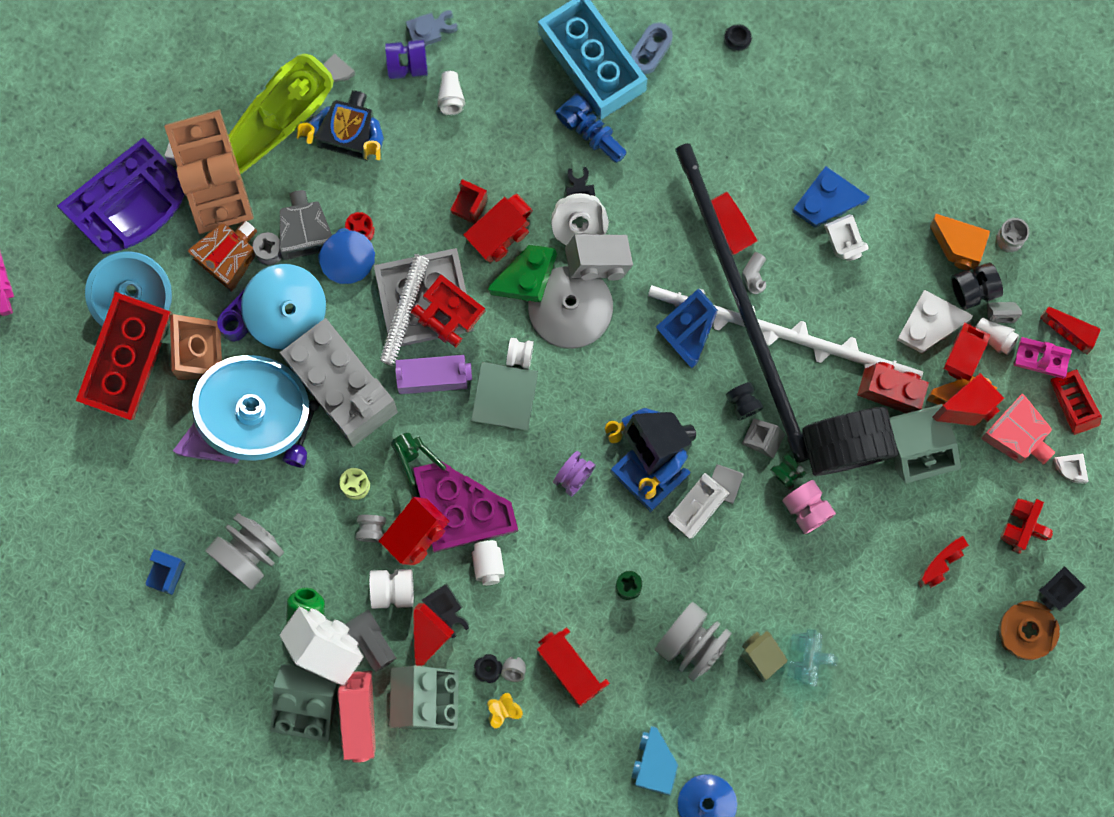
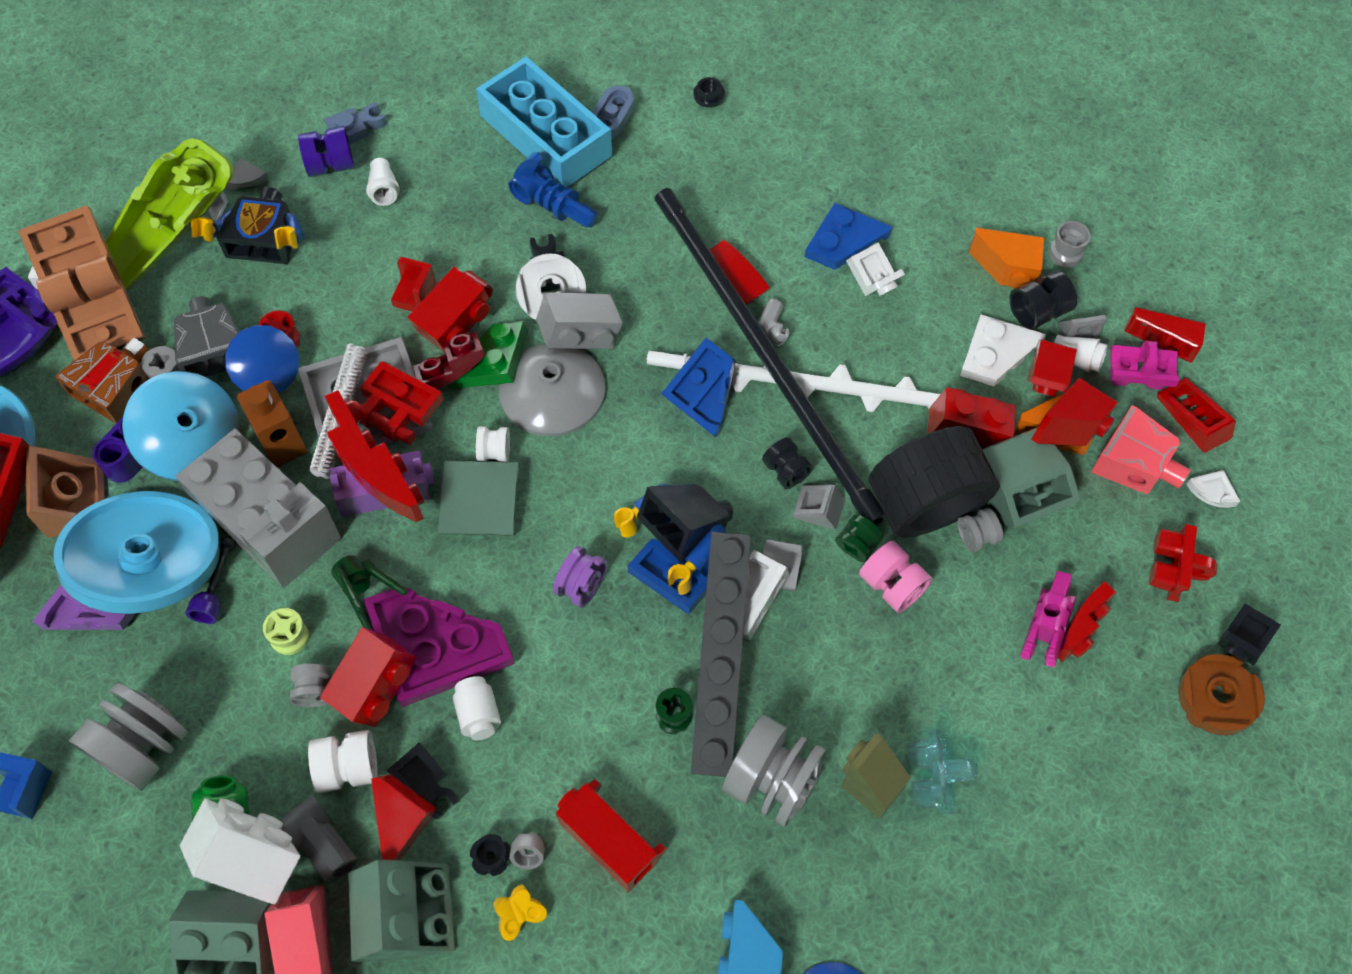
camera: 10 degrees left, 15 degrees down
none -> dark orange torso [236,380,308,468]
none -> red slope [324,390,425,522]
none -> dark red slope [413,331,485,390]
none -> dark grey plate [691,532,751,777]
none -> light grey wheel [957,507,1003,553]
none -> dark pink hinge [1020,571,1076,668]

